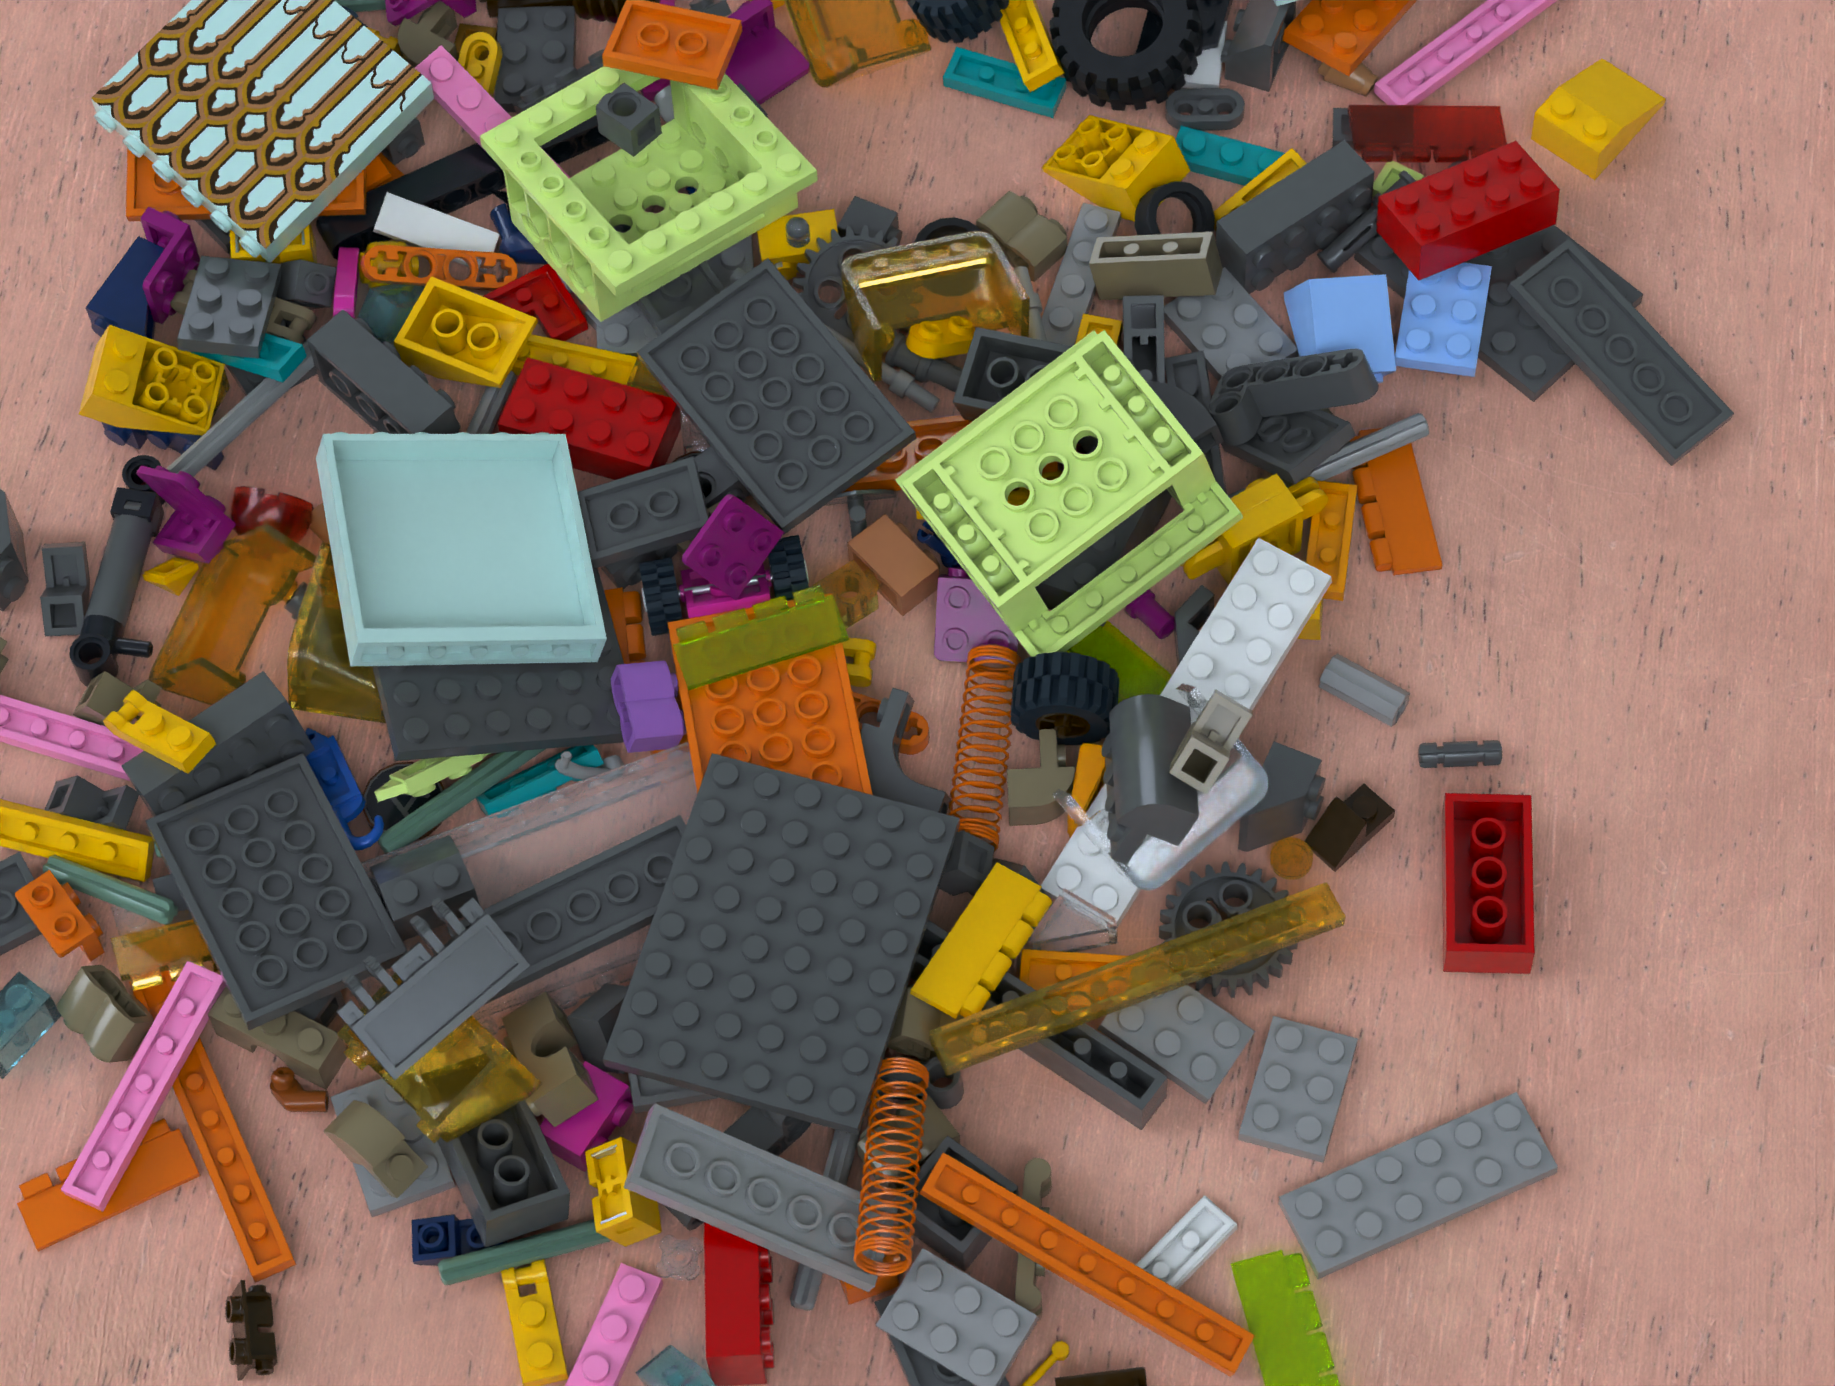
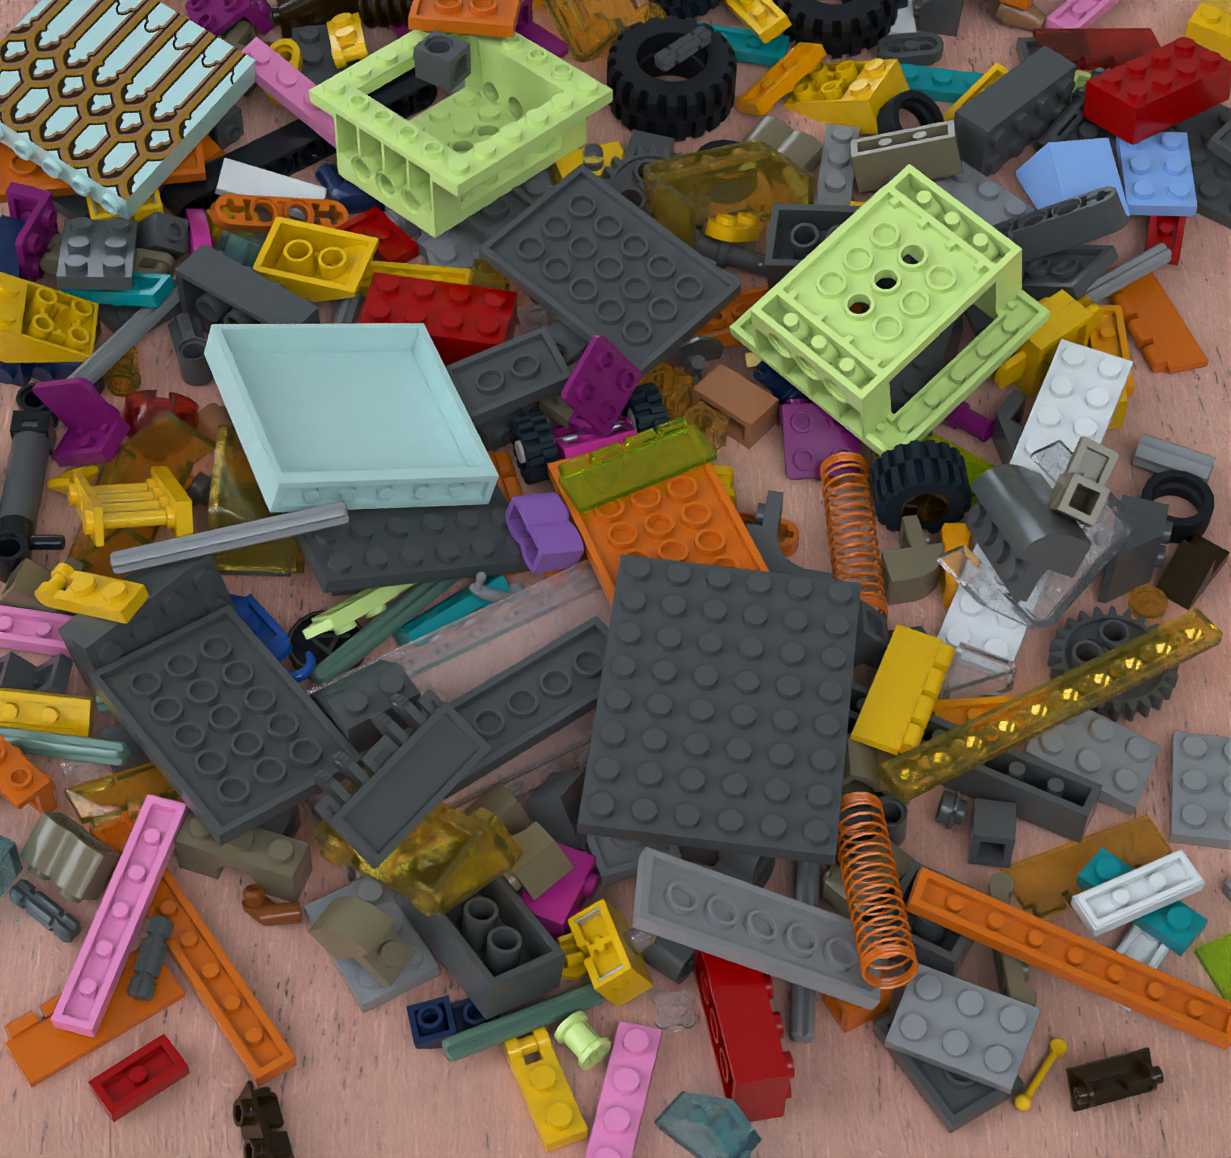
camera: 15 degrees left, 10 degrees down
none -> dark grey axle [9,879,81,943]
none -> yellow fence [67,466,193,547]
none -> red plate [88,1034,190,1122]
none -> clear yellow cone [104,346,141,397]
none -> light grey axle [110,501,349,575]
none -> dark grey axle [127,915,174,1001]
none -> dark grey piece [168,312,214,386]
none -> yellow plate [326,12,369,70]
none -> yellowish green bush [554,1011,611,1070]
none -> yellow plate [557,933,589,980]
none -> black tyre [607,16,737,142]
none -> clear yellow brick [637,362,695,426]
none -> dark grey axle [654,26,712,72]
none -> light orange plate [734,42,827,116]
none -> dark grey plate [935,790,967,829]
none -> dark grey brick [968,798,1016,868]
none -> clear yellow windscreen [1000,814,1172,919]
none -> white tile [1071,849,1205,938]
none -> teal plate [1076,848,1208,956]
none -> black tyre [1140,470,1215,544]
none -> red plate [1144,216,1186,265]

